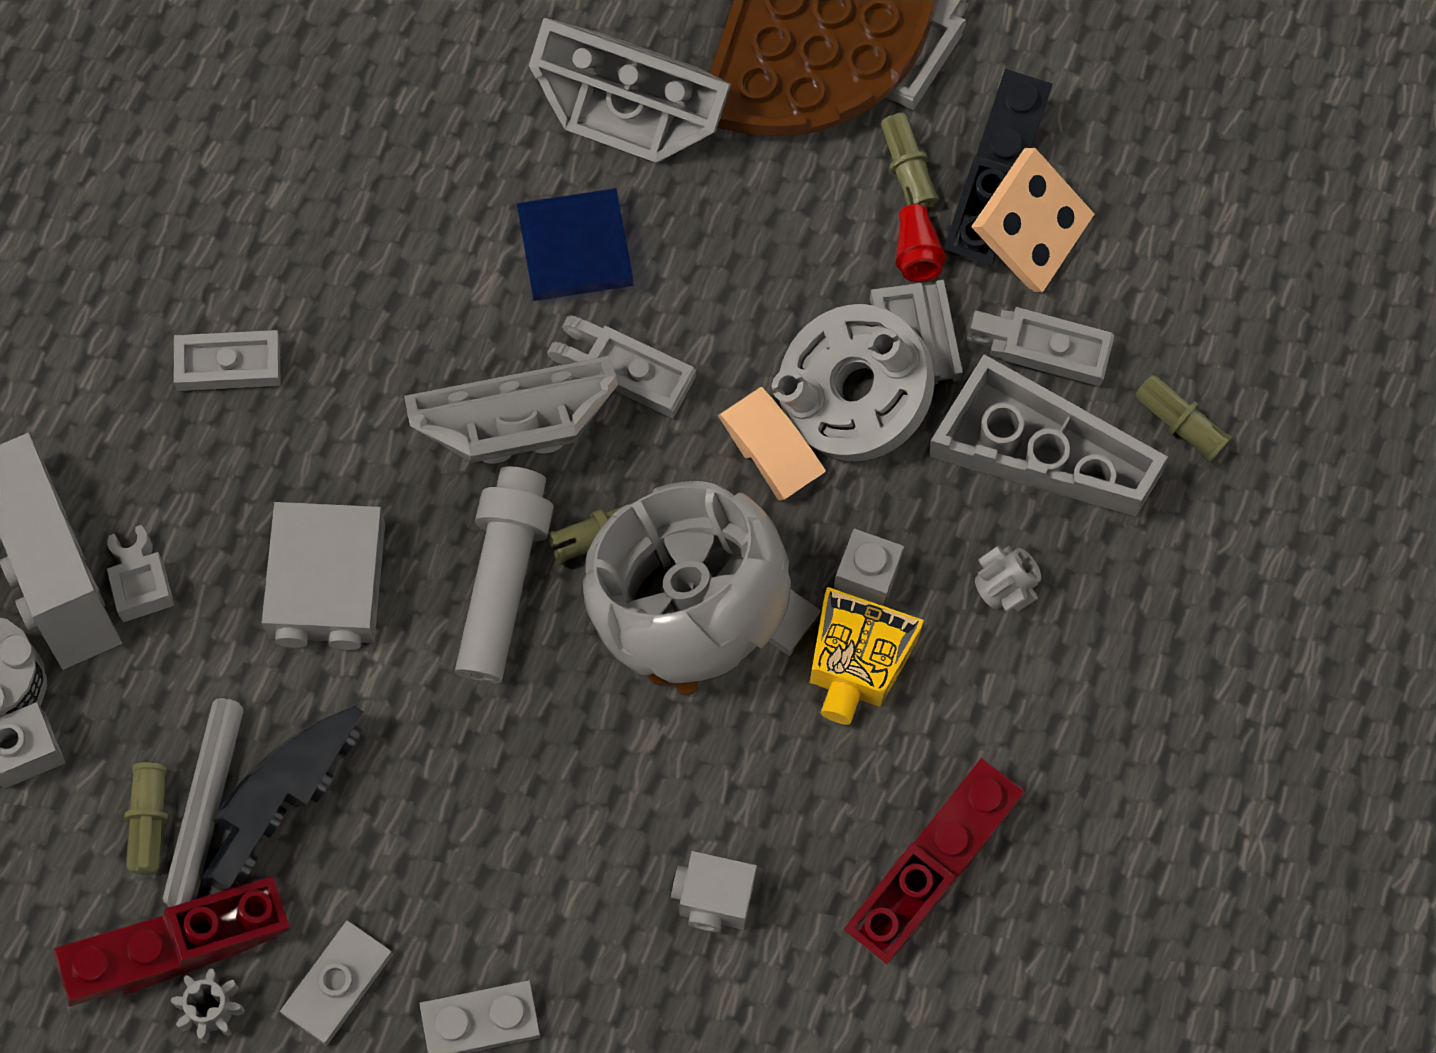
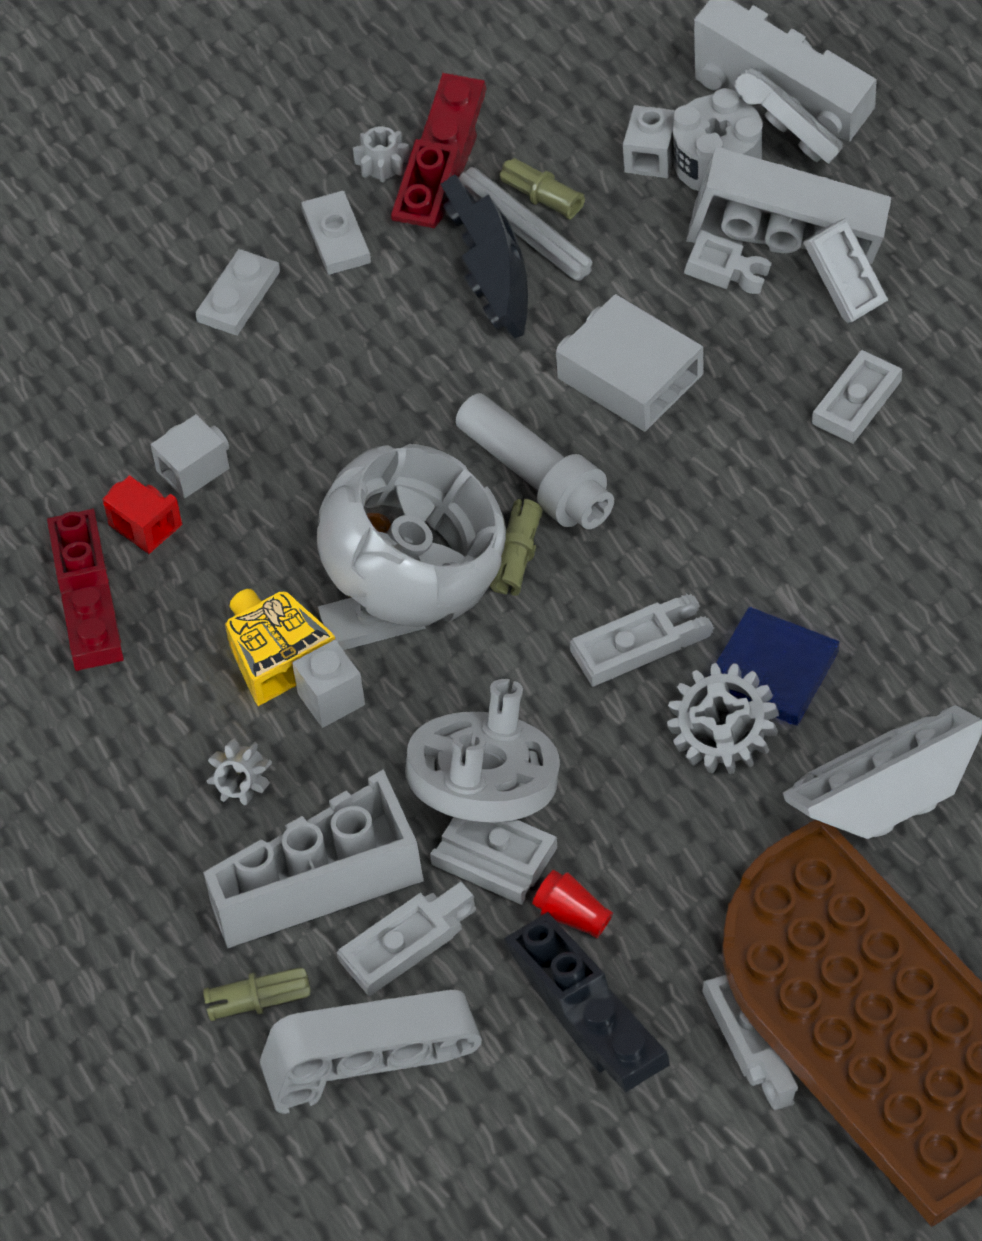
camera: 135 degrees right, 15 degrees down
light grey wedge [404,356,618,464] -> none
light nougat slope [718,387,826,501] -> none
olive axle [881,113,939,208] -> none
light nougat tile [971,148,1094,292] -> none
none -> red brick [103,475,183,554]
none -> light grey beam [260,990,482,1114]
none -> light grey gear [667,663,779,774]
none -> light grey plate [803,218,888,323]

